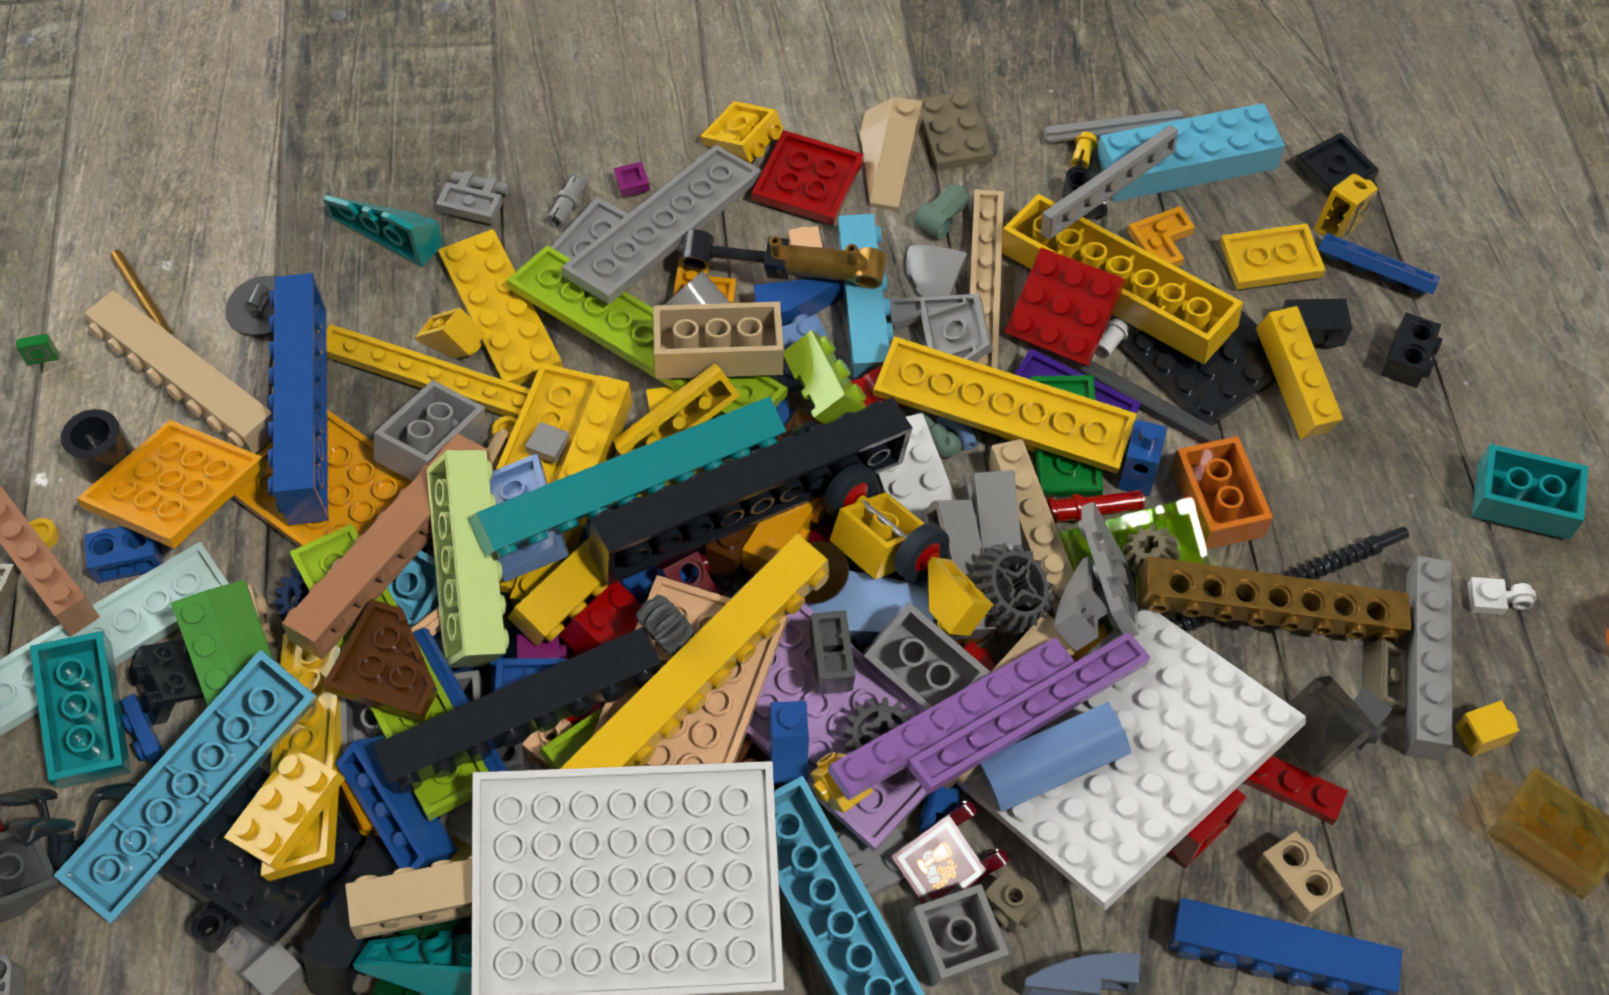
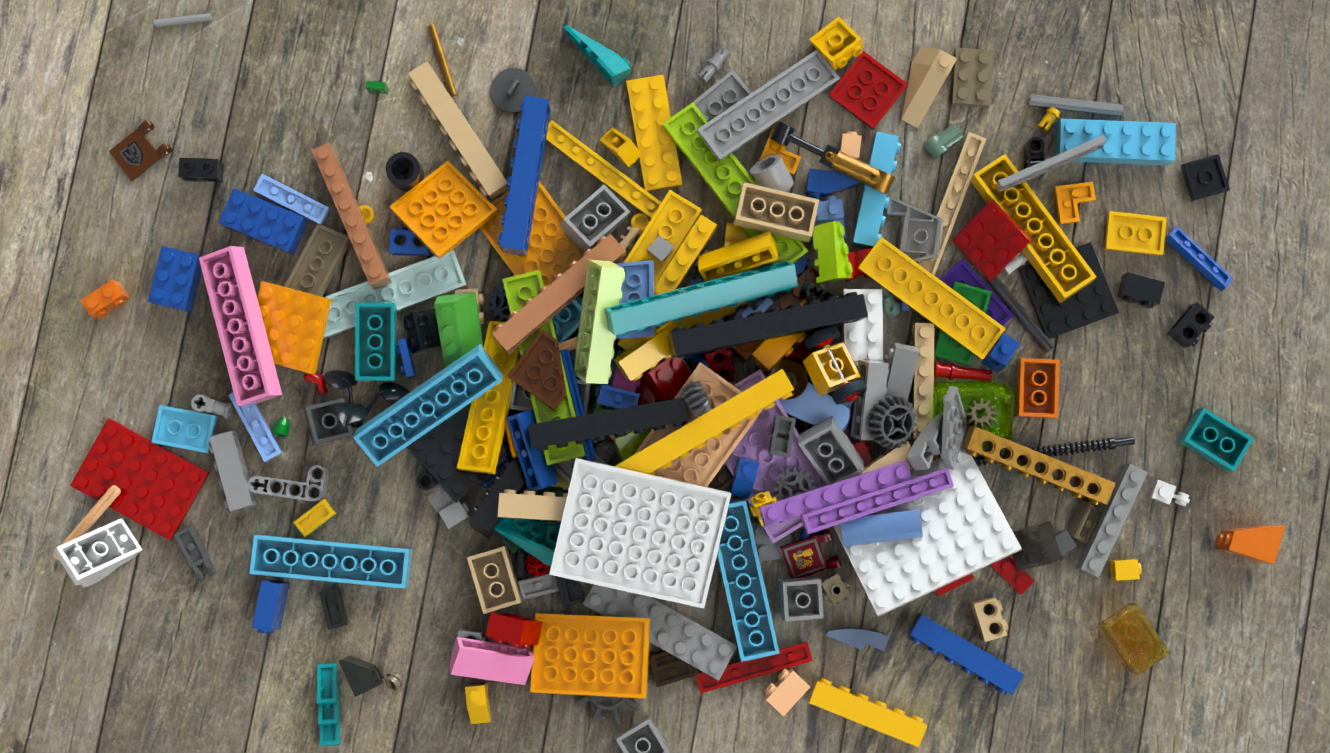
camera: 20 degrees right, 25 degrees up
yellow plate [224,747,345,871] -> none
light grey plate [436,171,510,225] -> none
magenta plate [613,161,650,197] -> none
light grey brick [906,245,967,297] -> none
yellow slope [928,557,994,636] -> none
yellow brick [1256,306,1343,440] -> none
yellow torso [1314,174,1378,239] -> none

